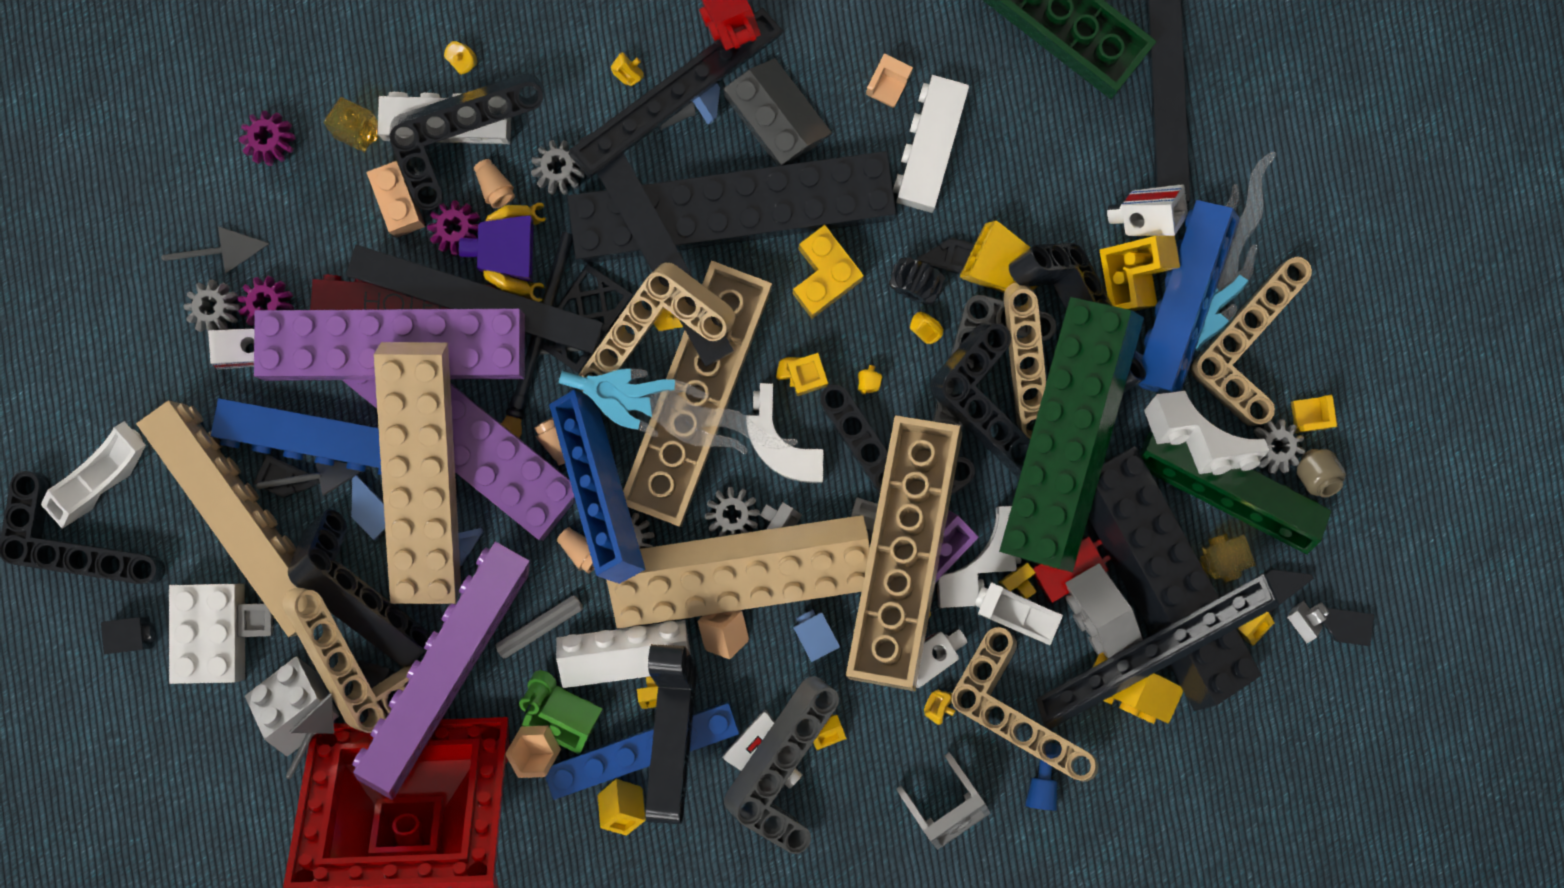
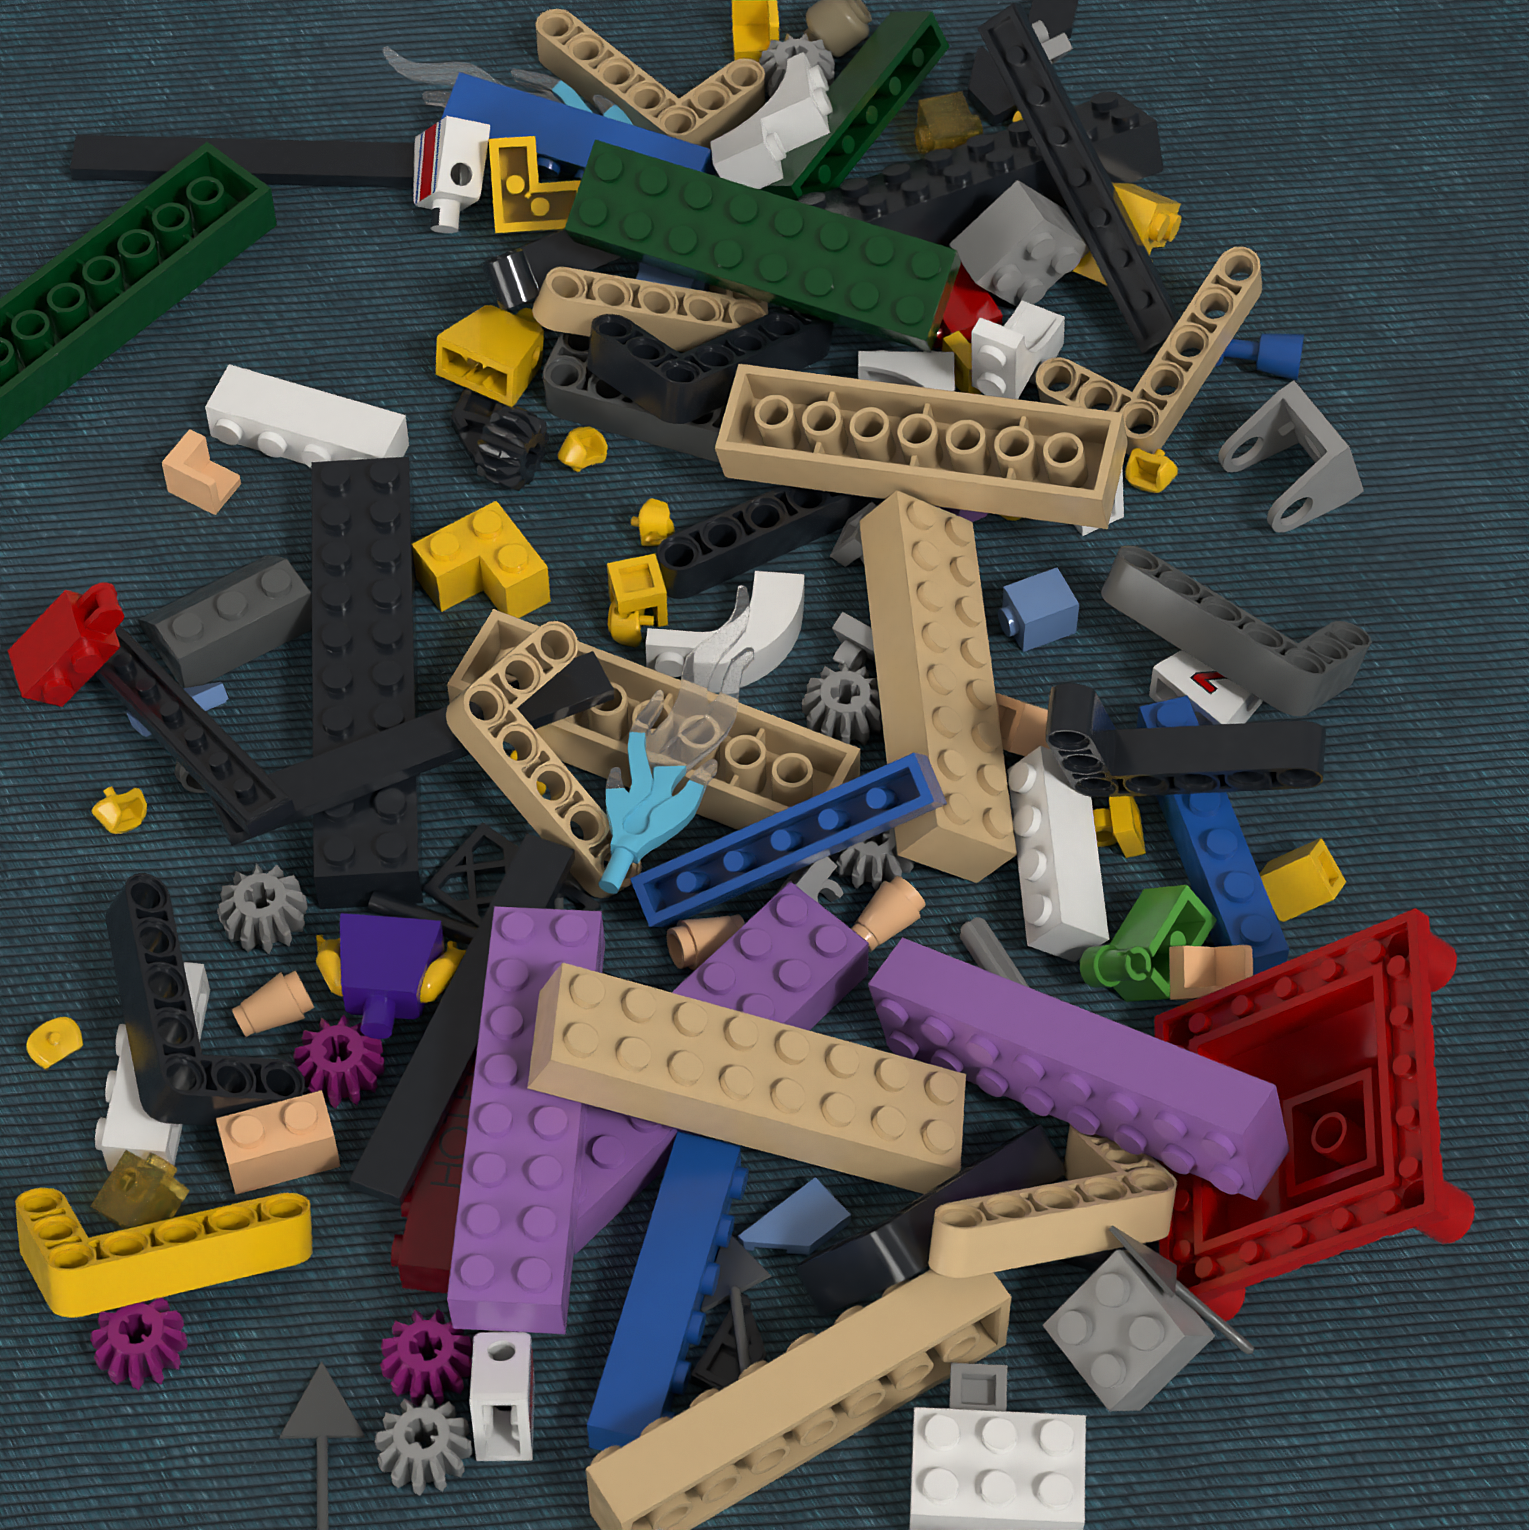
camera: 85 degrees left, 30 degrees down
none -> yellow beam [15,1187,313,1318]

